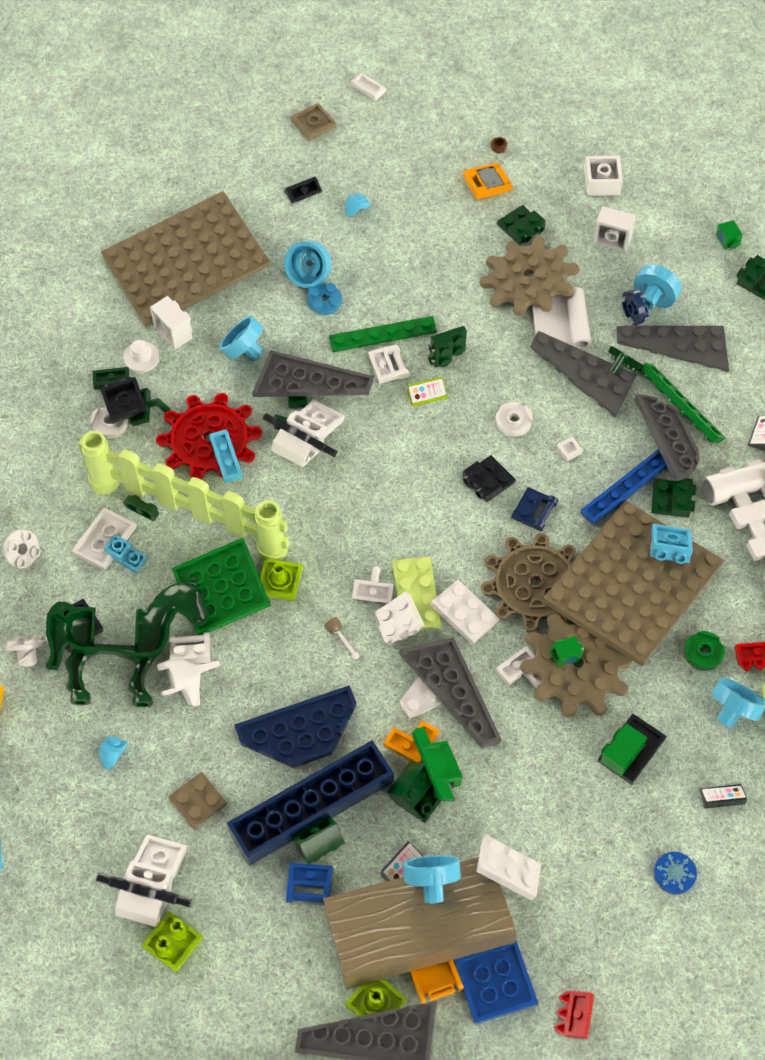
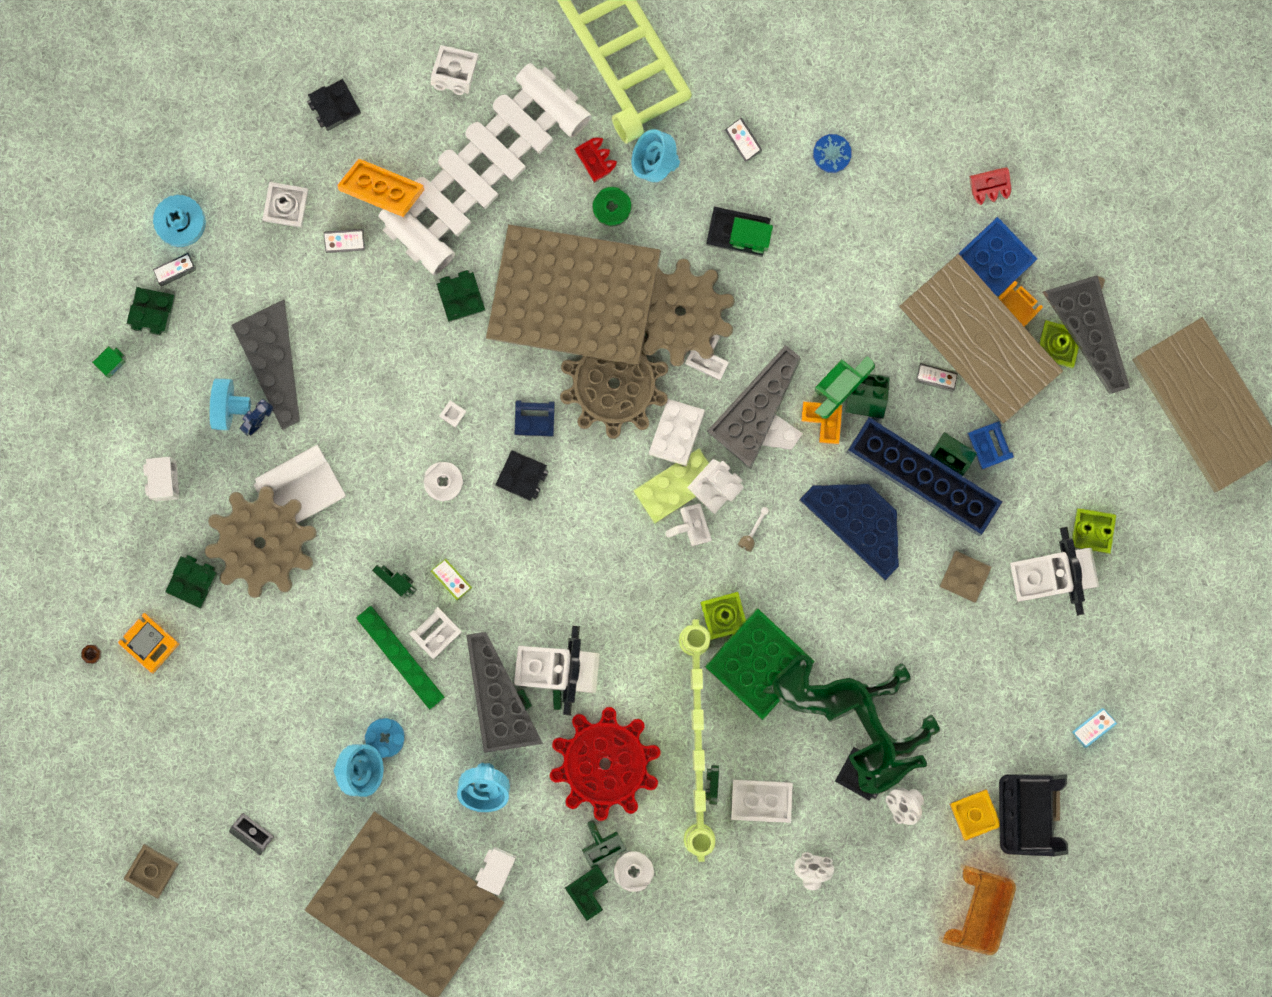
camera: 120 degrees left, 25 degrees up
medium azure plate [99,736,127,770] -> none
black plate [100,377,148,424] -> none
medium azure slope [104,534,147,574] -> none
white plate [123,340,160,374] -> none
white piece [157,659,220,707] -> none
white plate [170,632,211,664] -> none
medium azure plate [209,429,243,484] -> none
medium azure plate [345,193,371,217] -> none
white plate [350,73,386,101] -> none
medium azure piece [403,855,461,904] -> none
white plate [476,835,541,901] -> none
dark grey wing [530,331,637,417] -> none
green brick [549,635,584,667] -> none
blue plate [580,449,667,526] -> none
white brick [584,156,623,196] -> none
dark green plate [608,346,643,374] -> none
dark grey plate [634,394,699,481] -> none
green plate [640,363,726,443] -> none
medium azure plate [650,524,693,564] -> none

